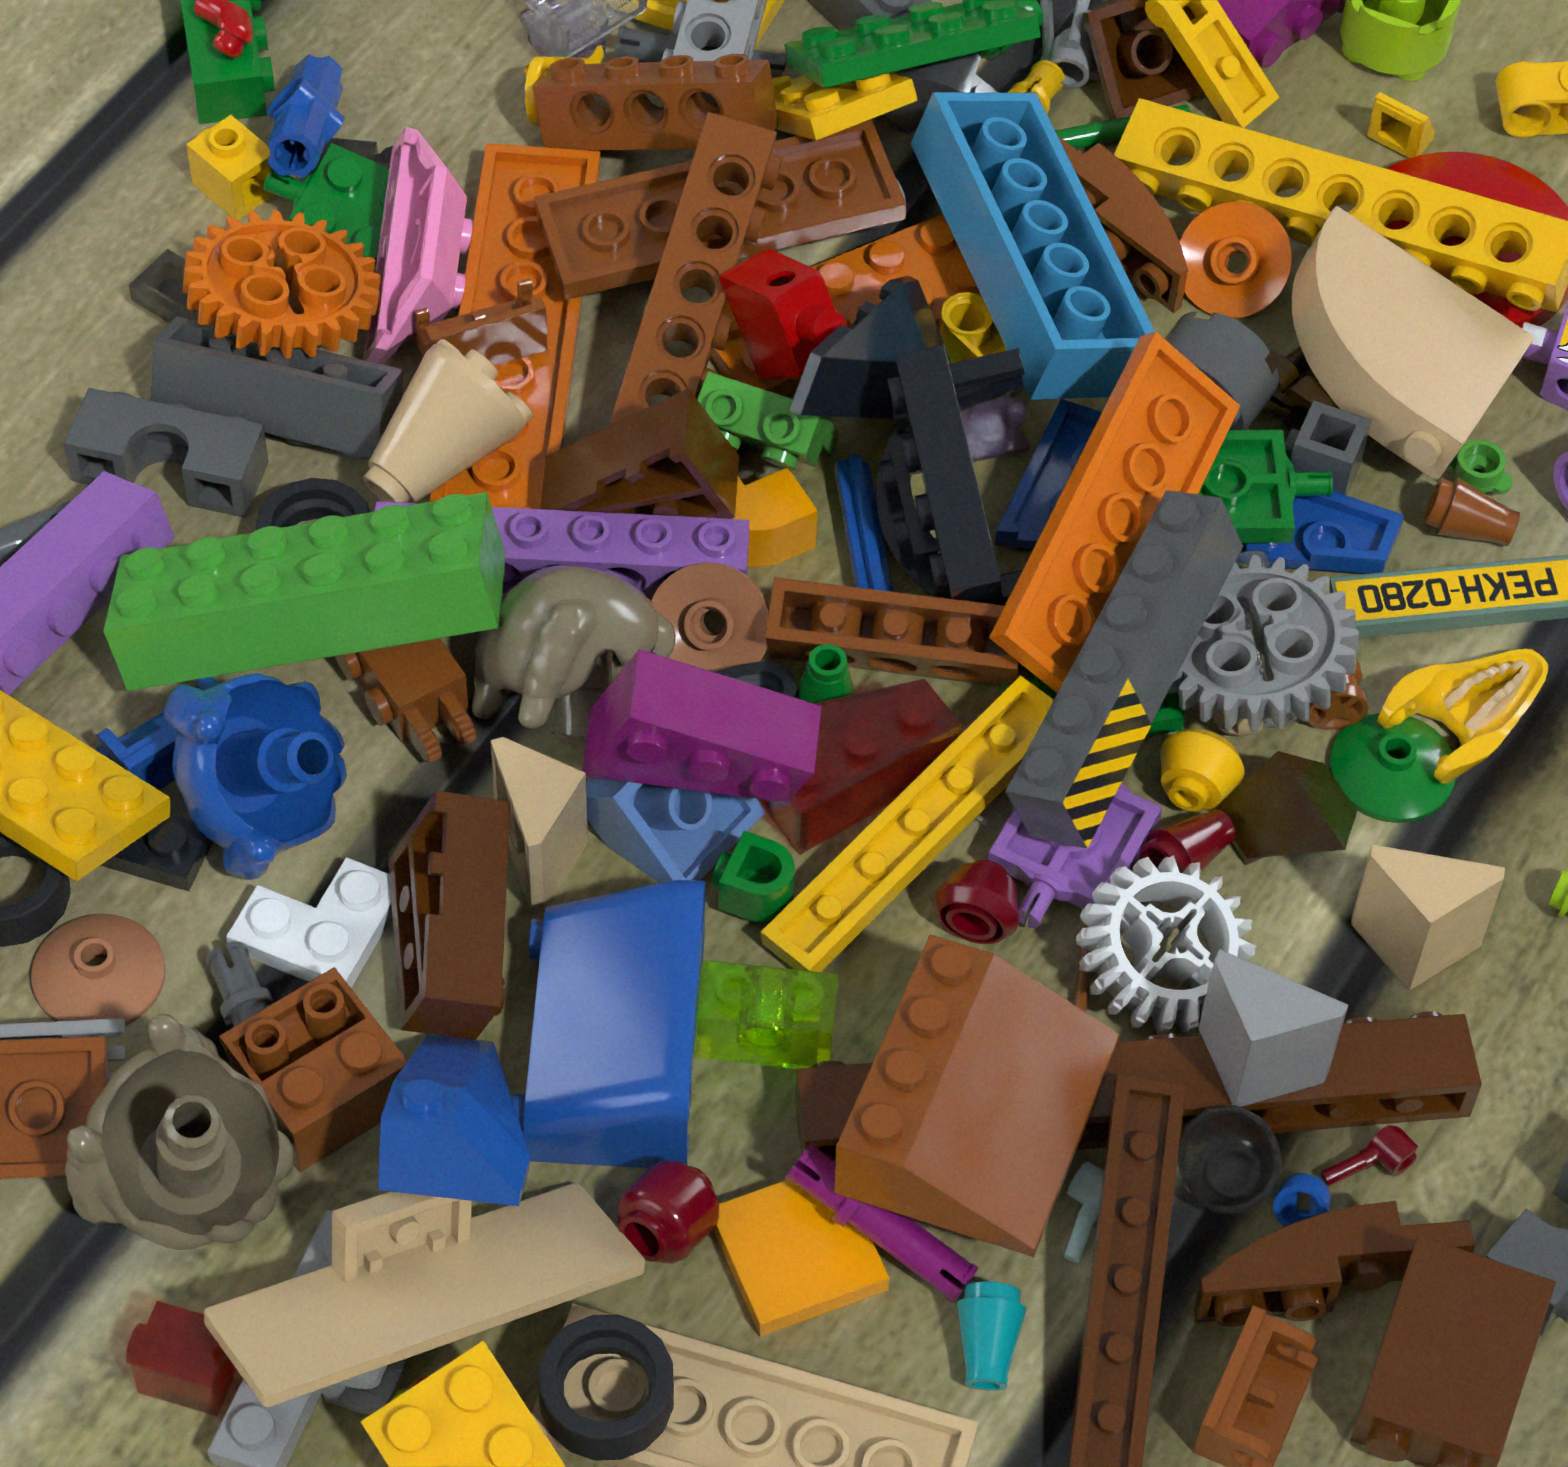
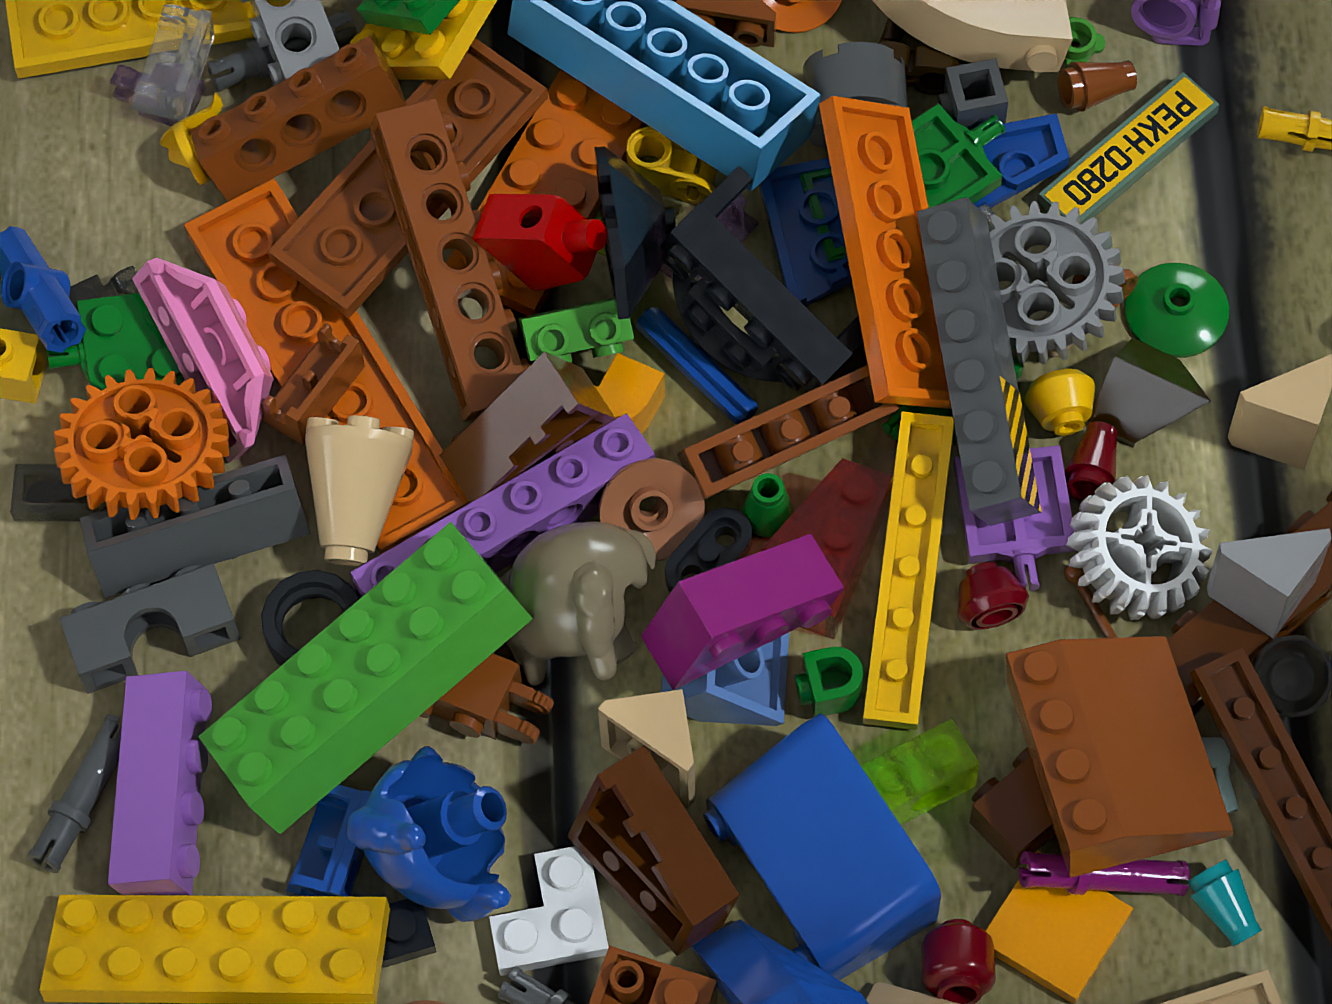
camera: 30 degrees left, 10 degrees up
yellow animal [1377,649,1548,784] -> none

